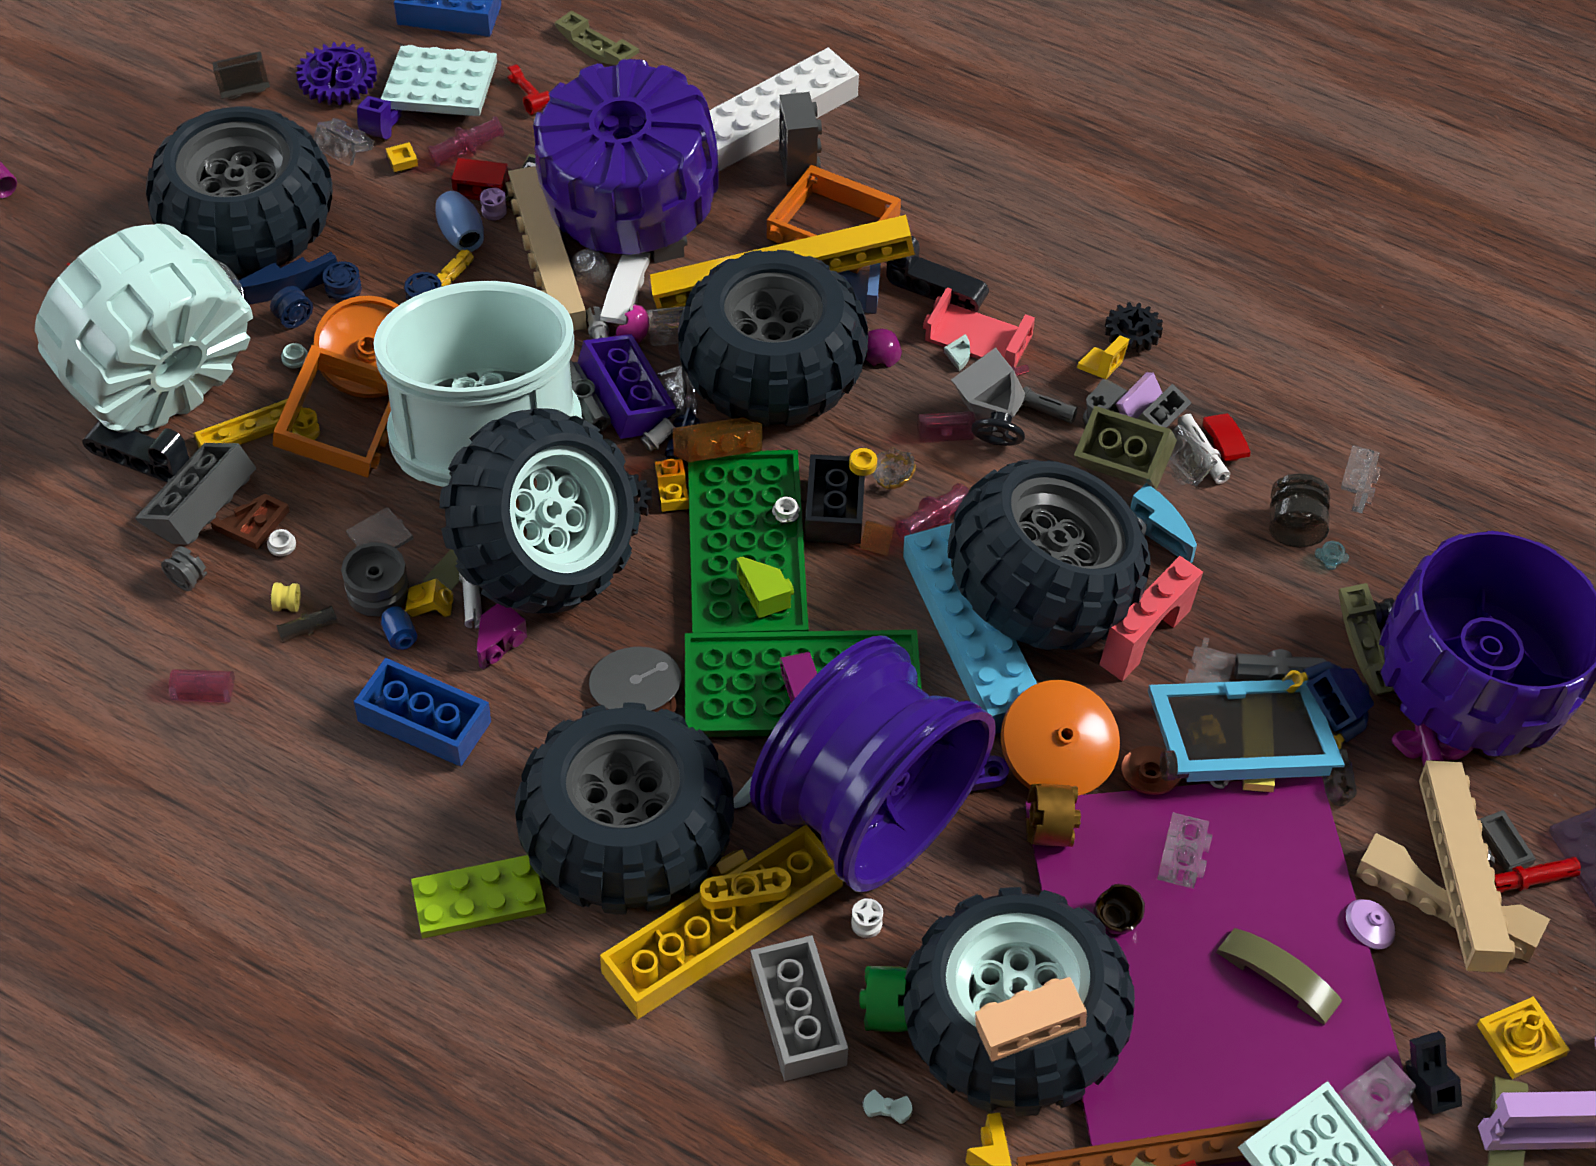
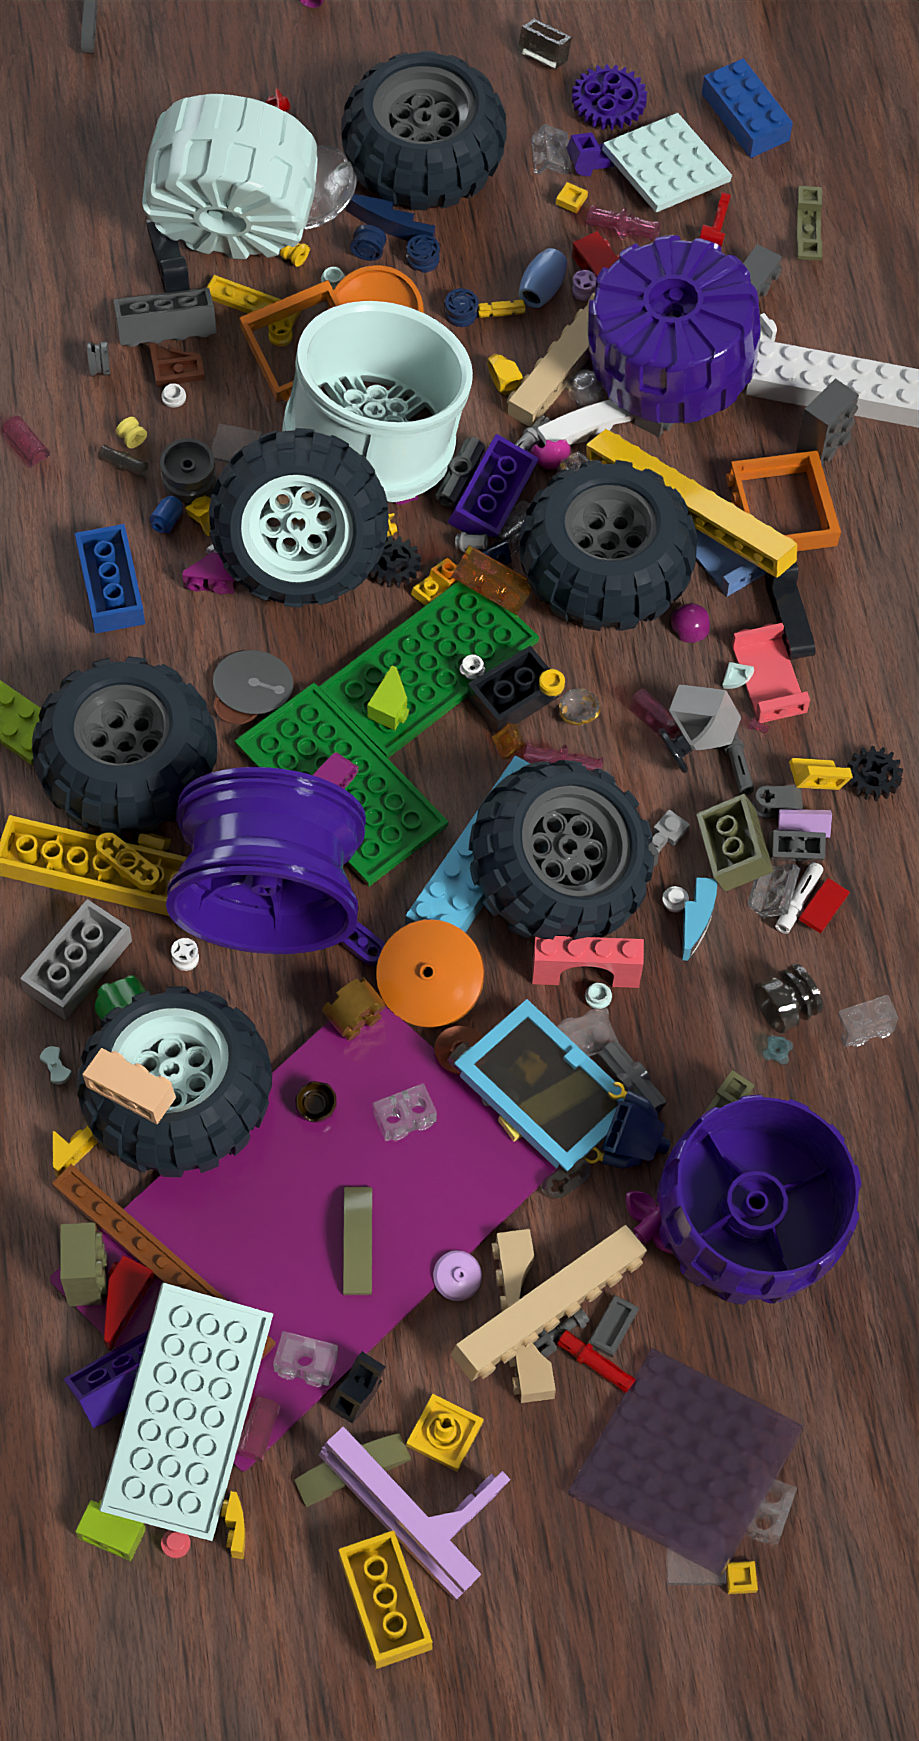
camera: 50 degrees right, 10 degrees up
none -> yellow wheel [280,243,310,267]
none -> light aqua plate [585,983,612,1009]

